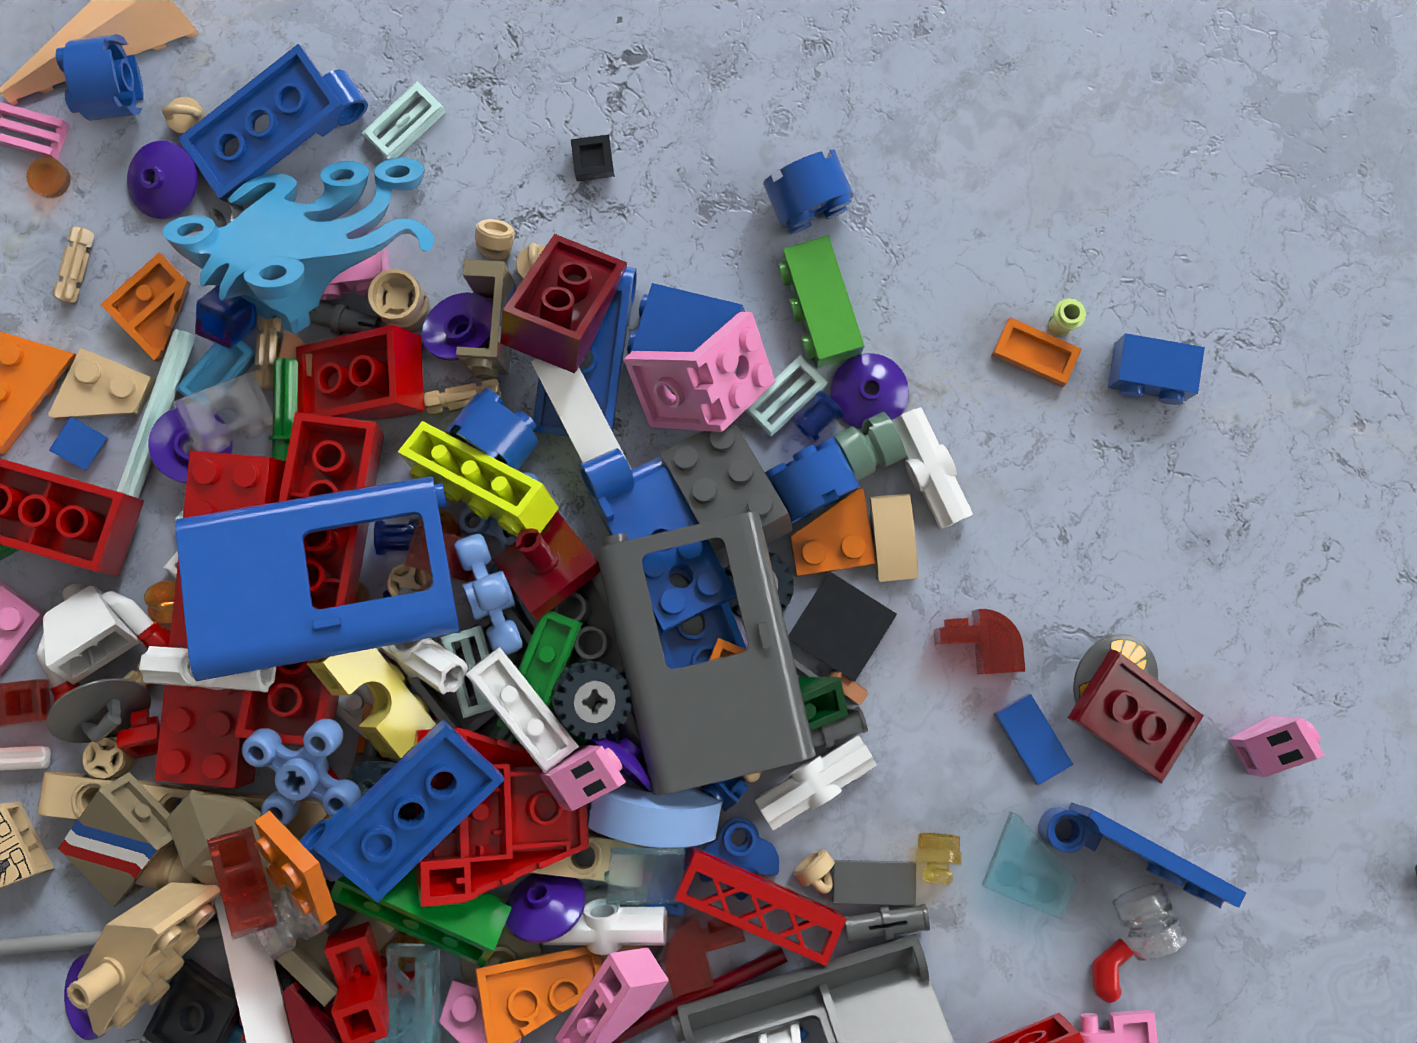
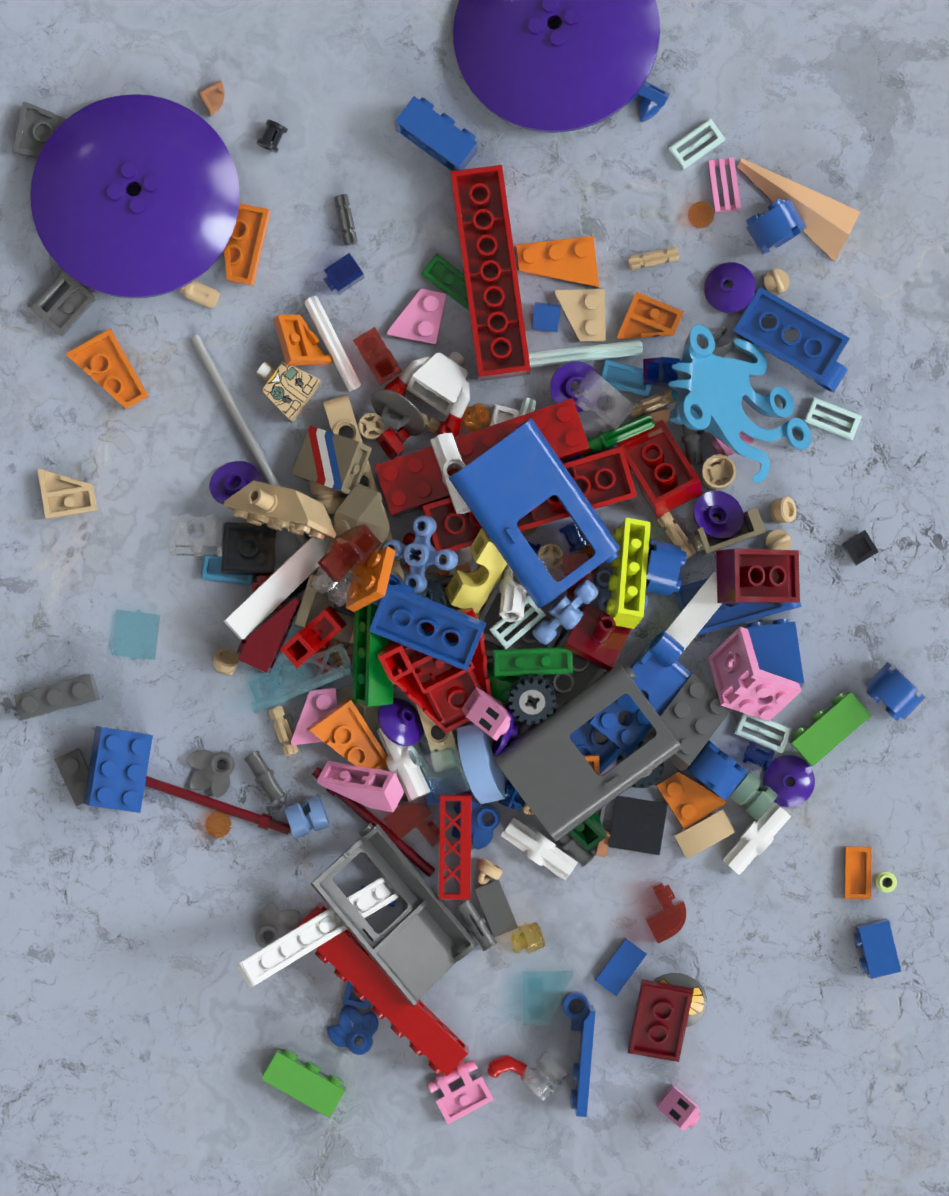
camera: 60 degrees right, 5 degrees up
white tile [466,646,579,773] -> none

